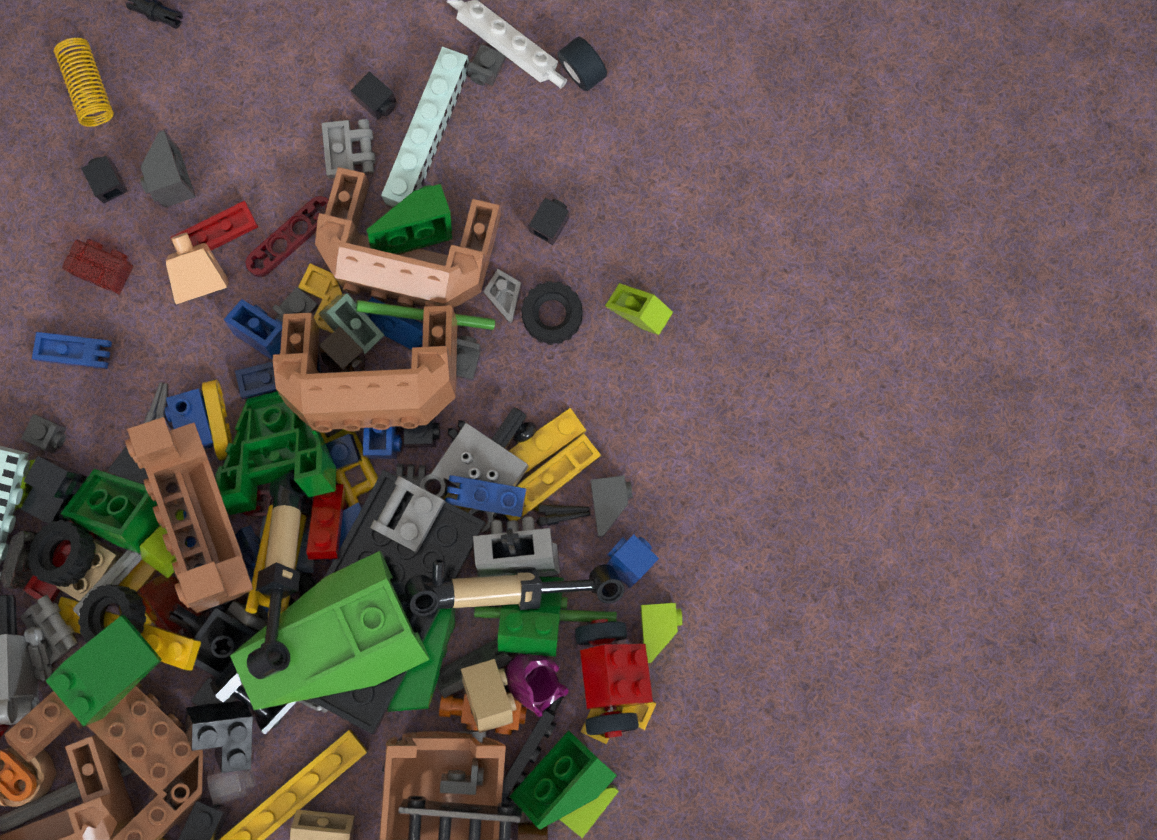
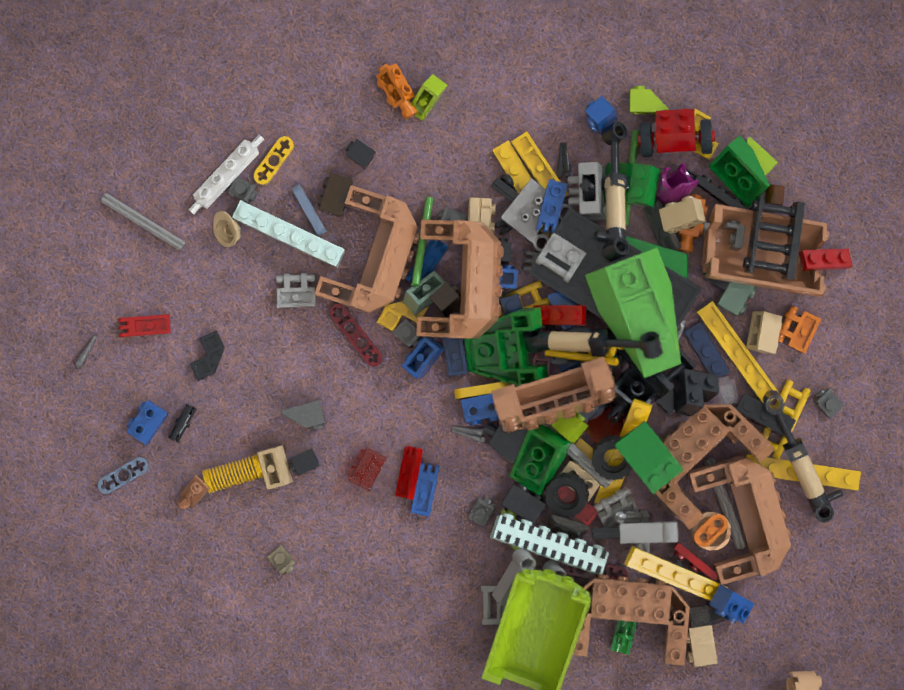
camera: 85 degrees left, 5 degrees up
light nougat torso [166,233,229,304] -> none
red plate [170,201,259,251] -> none
light grey tile [227,601,267,631] -> none
black brick [351,71,397,120] -> none
green slope [366,184,453,255] -> none
light grey piece [483,269,521,323] -> none
black tyre [521,281,583,345] -> none
black wheel [558,36,607,91] -> none
dark grey slope [591,475,633,538] -> none
none -> nougat hinge [178,475,210,509]
none -> black tile [190,330,225,381]
none -> tan piece [213,211,241,247]
none -> yellow beam [254,136,294,185]
none -> tan brick [257,445,293,490]
none -> sand blue beam [291,184,327,236]
none -> dark brown brick [317,173,353,218]
none -> orange brick [376,63,418,120]
none -> red hinge [395,446,423,500]
none -> tan brick [468,197,496,234]
none -> dark blue plate [684,322,730,378]
none -> sand green brick [716,282,757,317]

